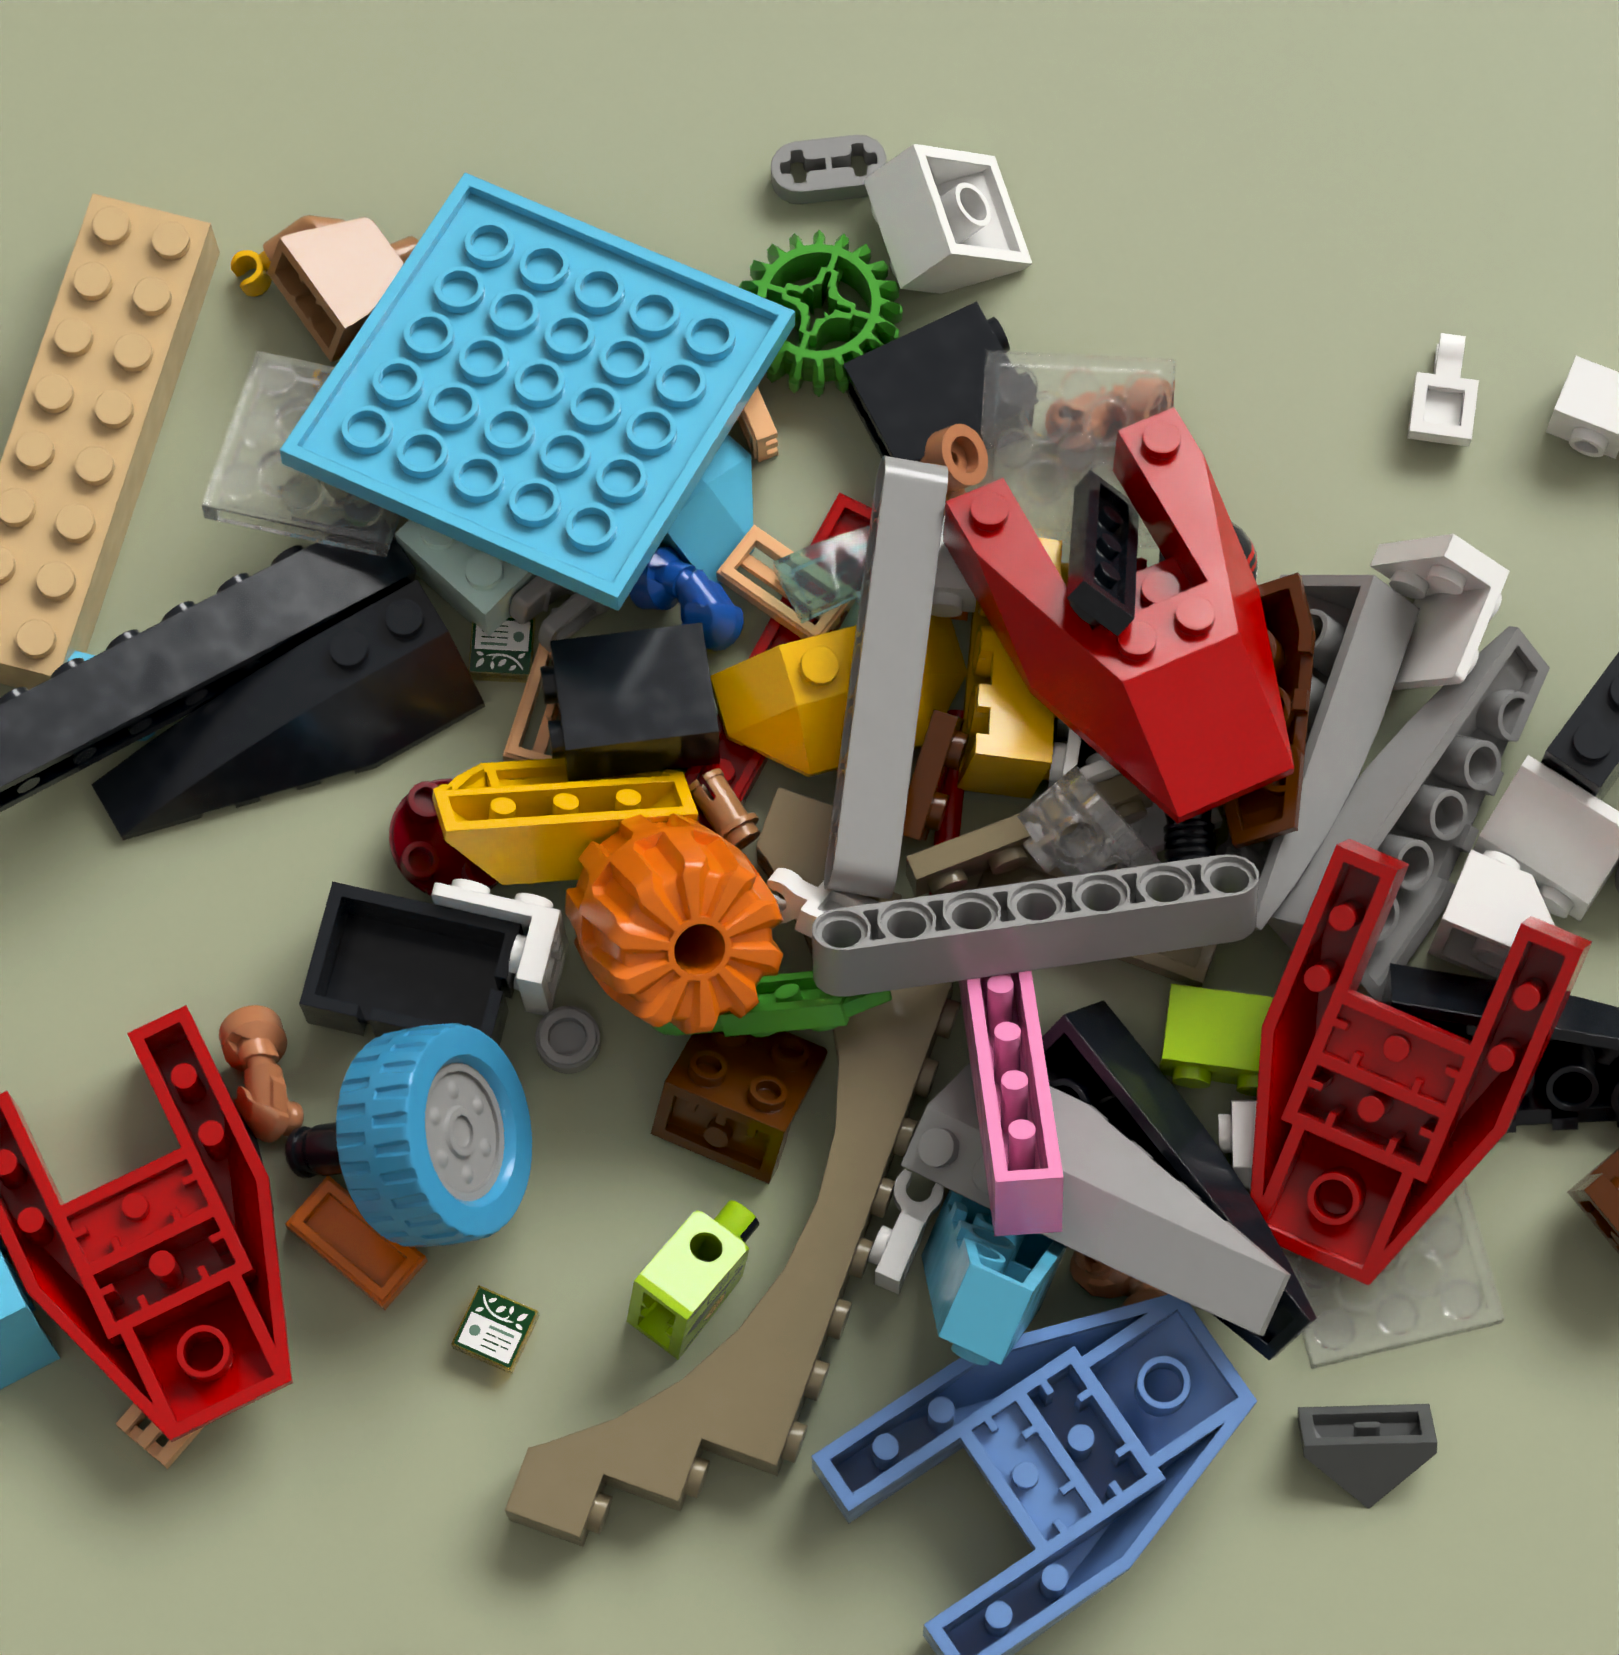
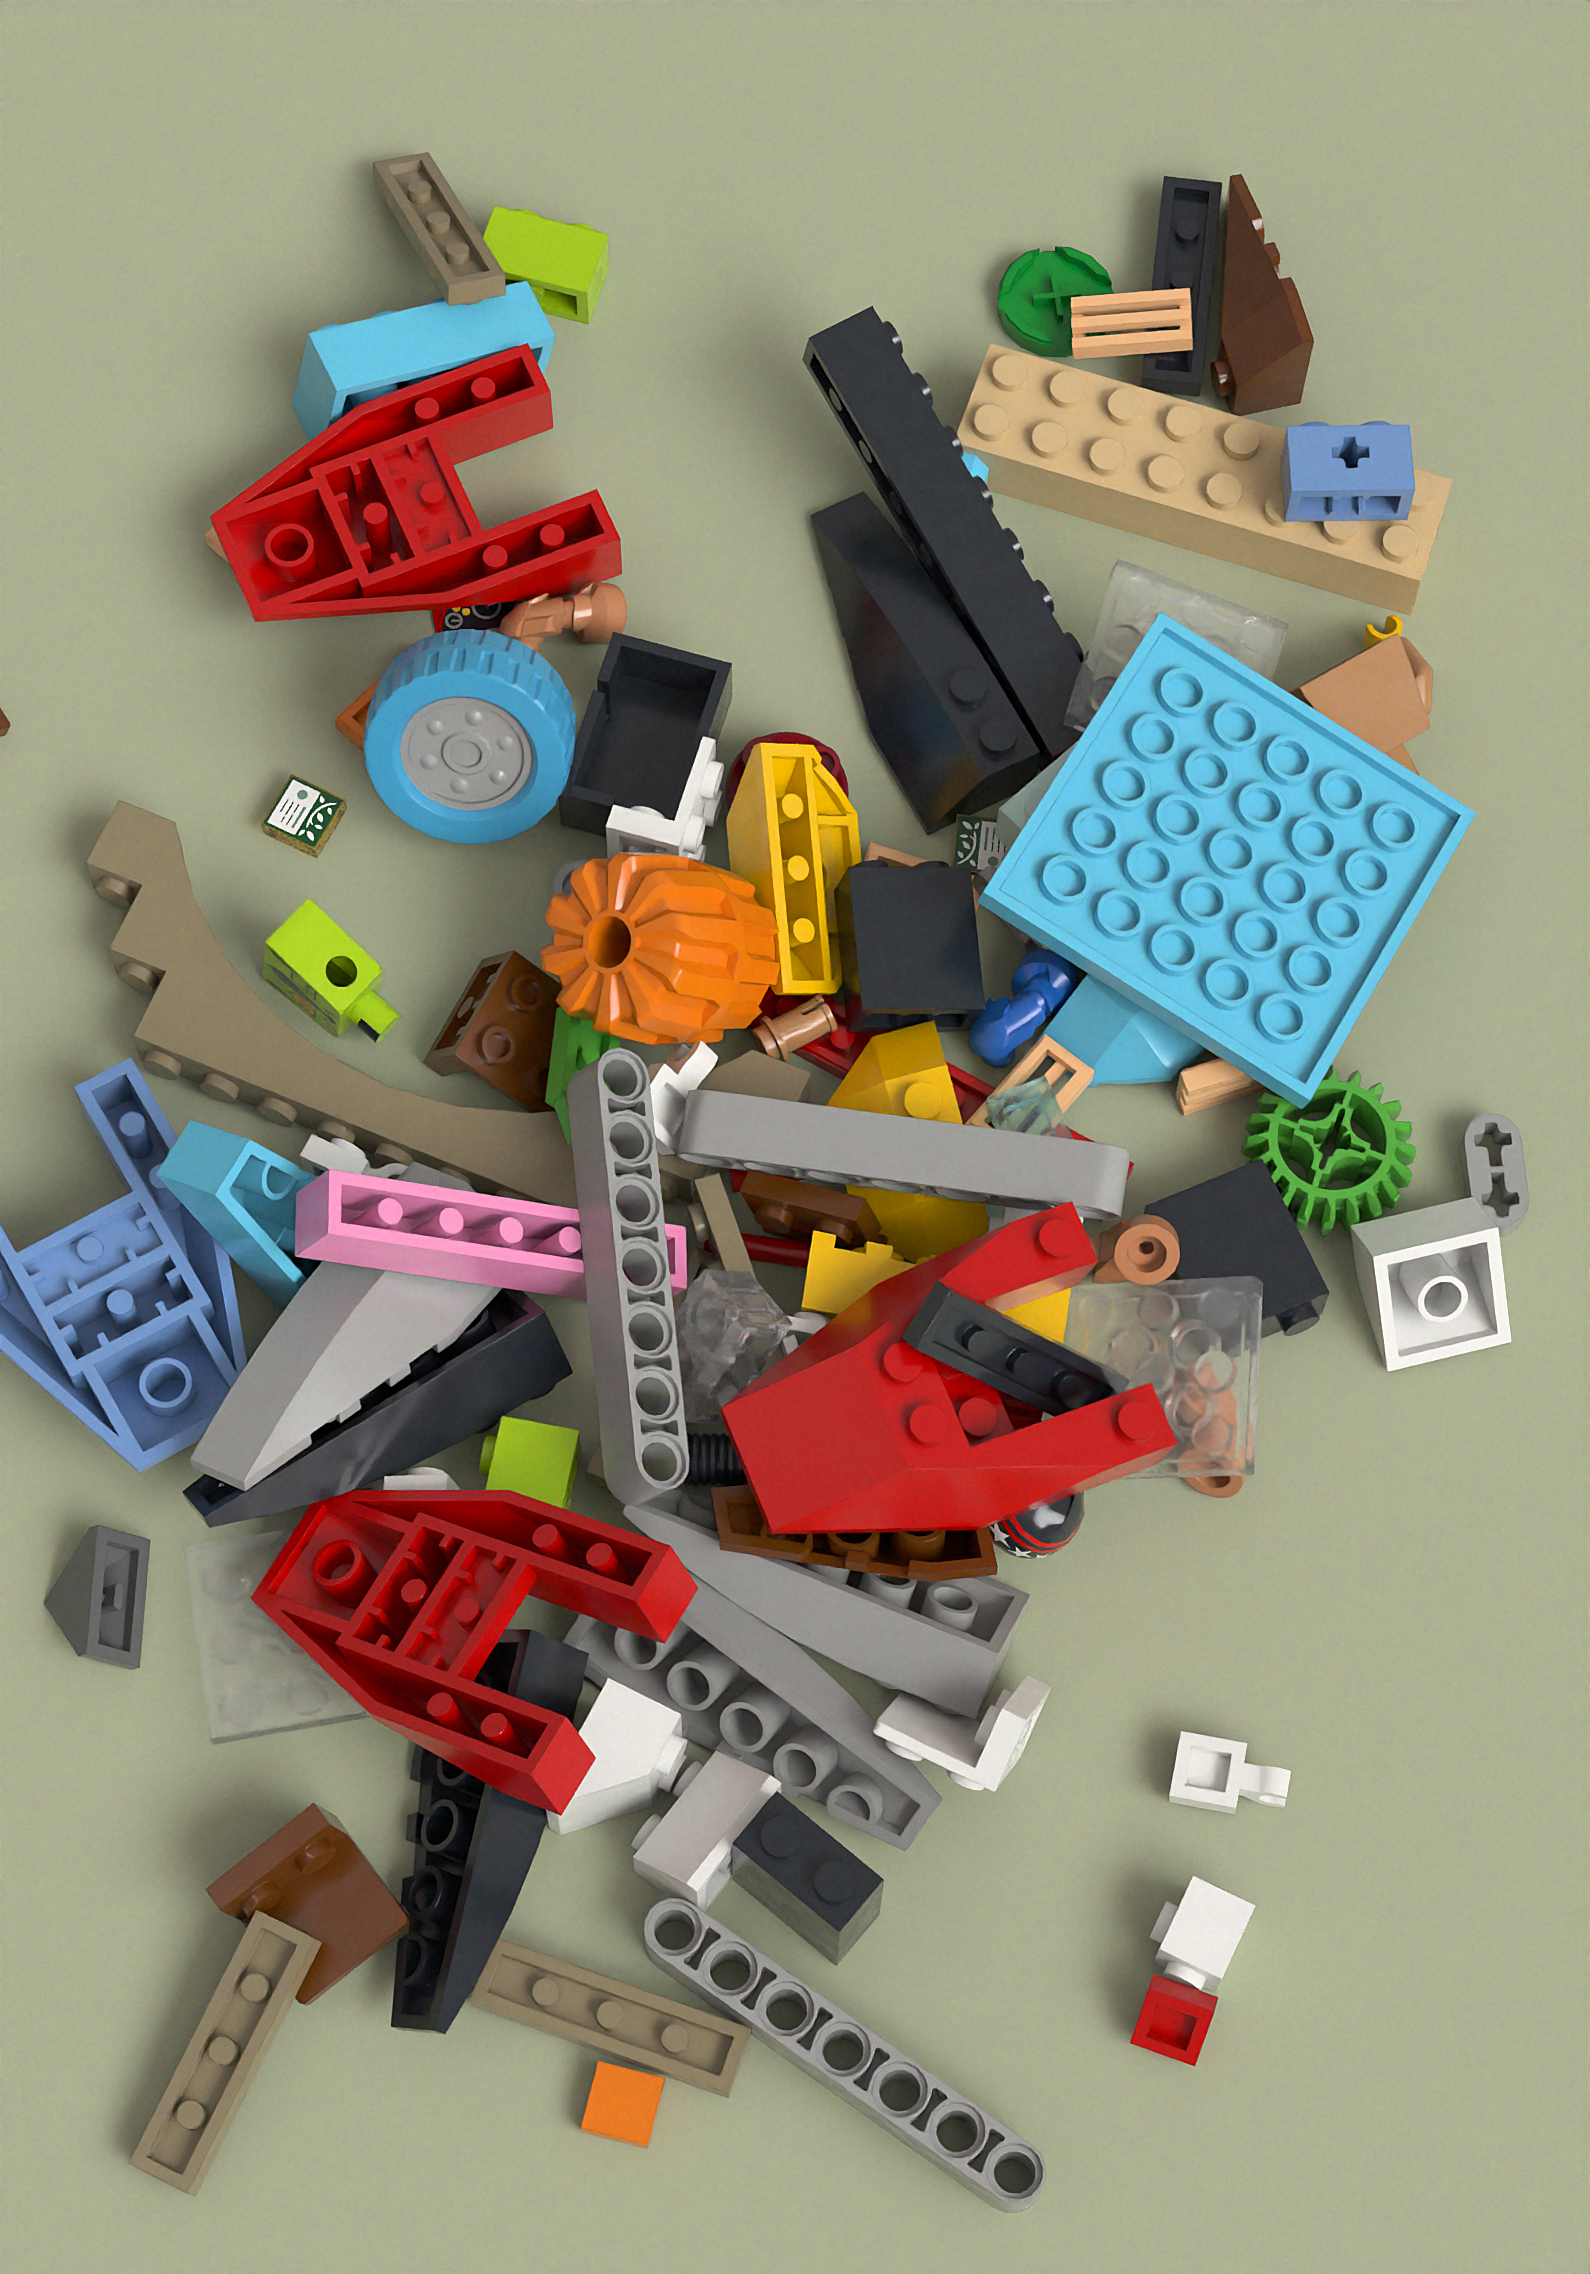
camera: 90 degrees right, 5 degrees down
none -> medium blue brick [1280,421,1415,522]

